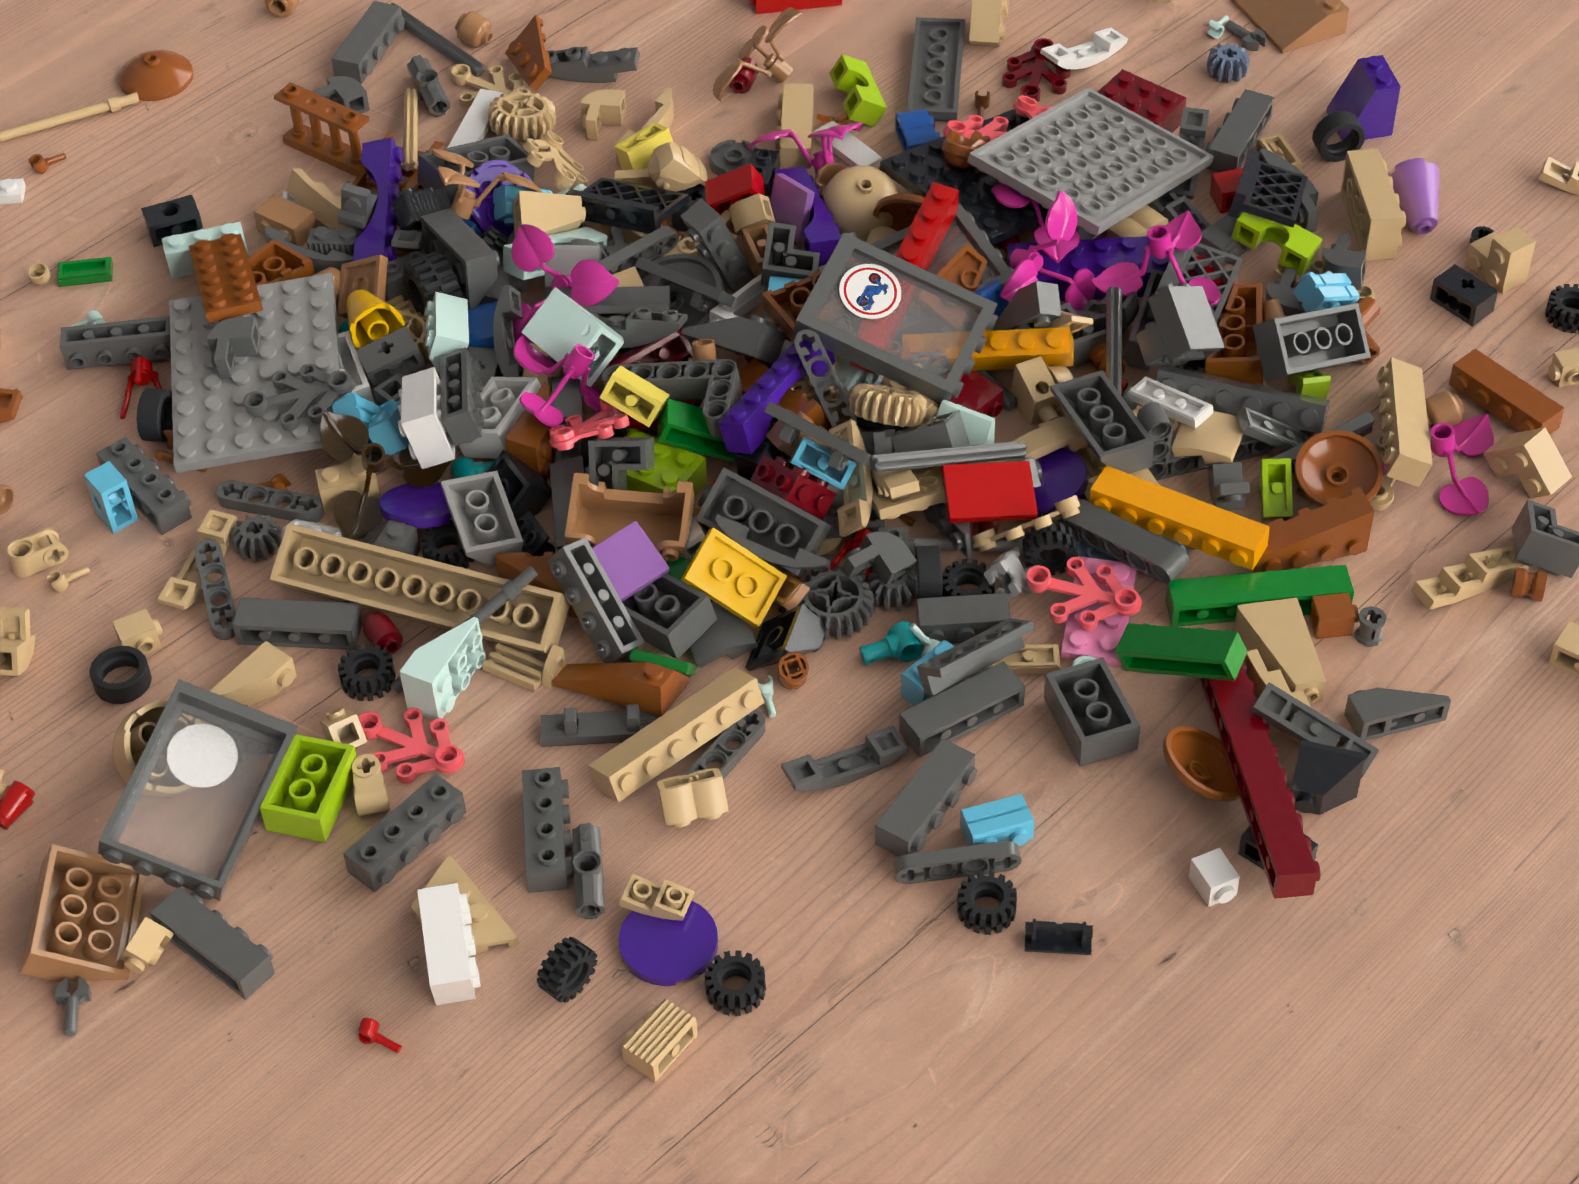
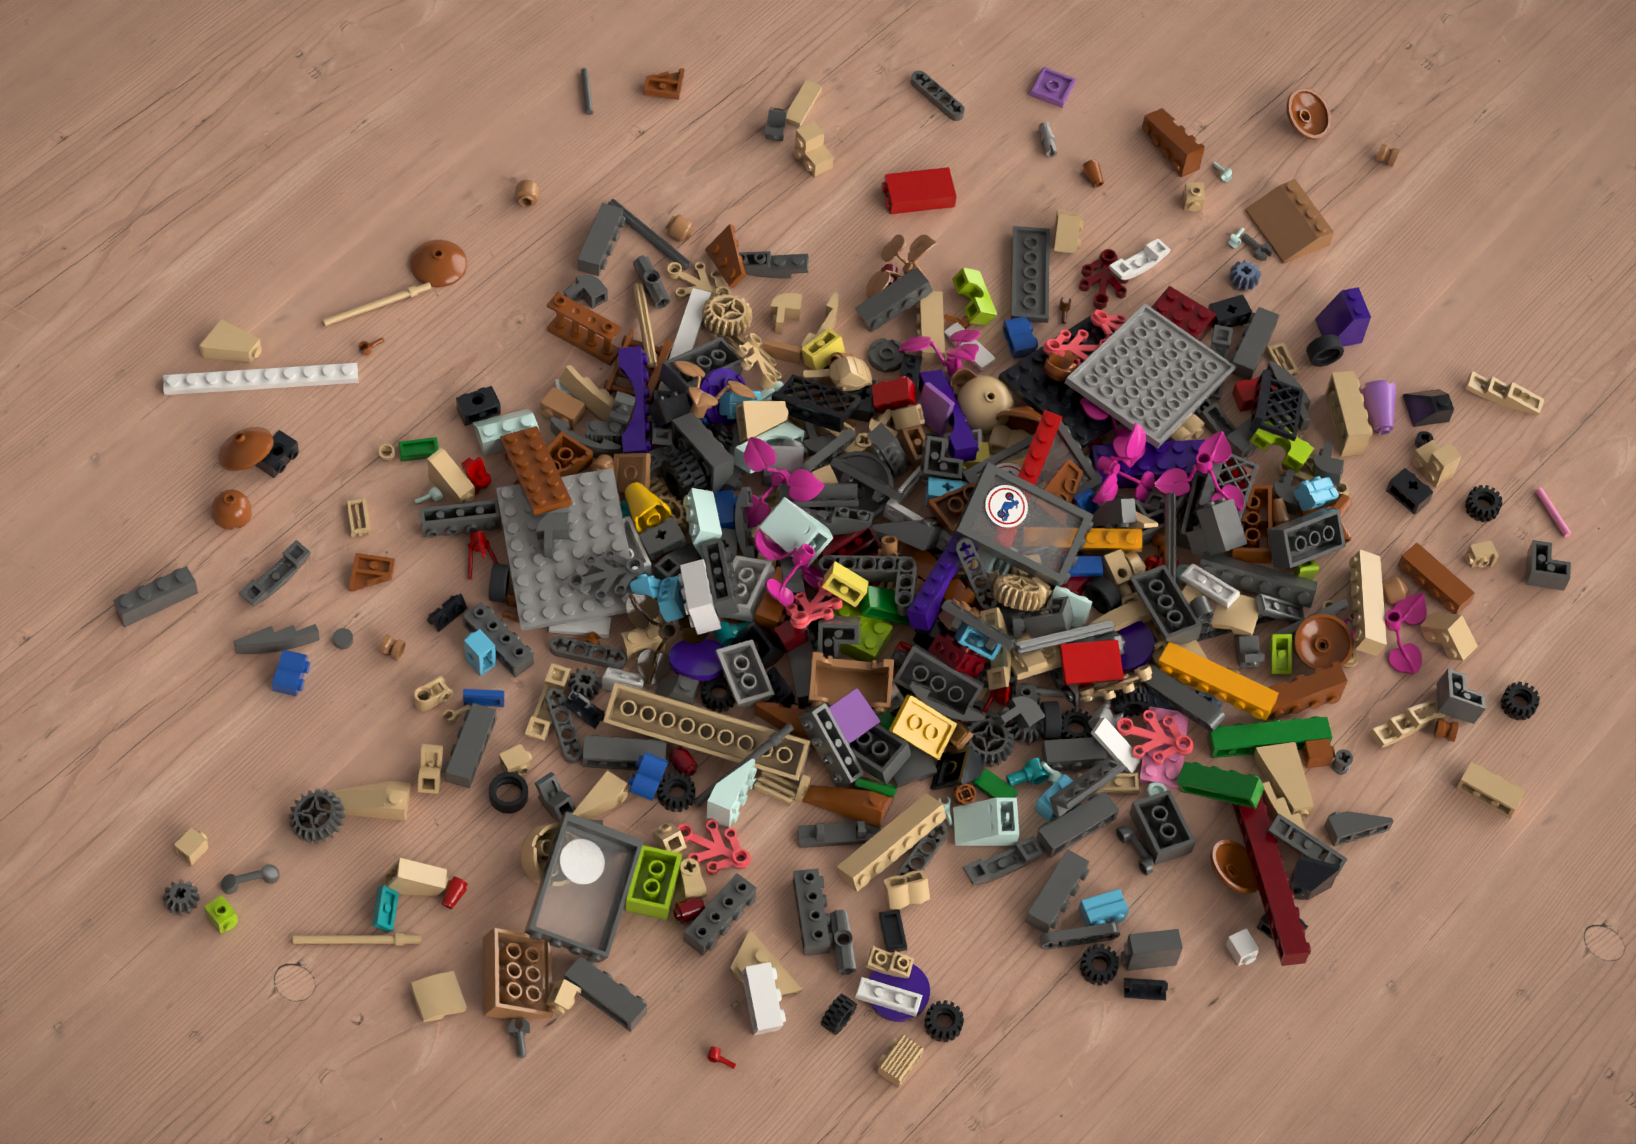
camera: 10 degrees left, 10 degrees up
none -> tan slope [427,447,475,504]
none -> black hinge [427,593,468,632]
none -> dark grey brick [443,703,497,788]
none -> red hips [461,457,492,495]
none -> blue tile [463,689,505,707]
none -> dark grey brick [535,772,576,822]
none -> white tile [549,617,611,638]
none -> black hinge [563,690,605,729]
none -> blue brick [628,751,668,801]
none -> dark red brick [673,897,705,923]
none -> medium nougat tile [763,339,801,364]
none -> dark red brick [774,620,808,653]
none -> dark grey brick [855,267,933,332]
none -> white tile [855,977,923,1017]
none -> black tile [879,910,908,953]
none -> light aqua slope [953,798,1019,846]
none -> green tile [973,768,1018,799]
none -> blue tile [1062,556,1103,577]
none -> black tyre [1085,576,1122,614]
none -> white tile [1091,718,1142,773]
none -> dark grey bar [1116,825,1153,876]
none -> dark grey brick [1121,929,1183,971]
none -> black brick [1208,294,1252,328]
none -> black slope [1403,389,1454,427]

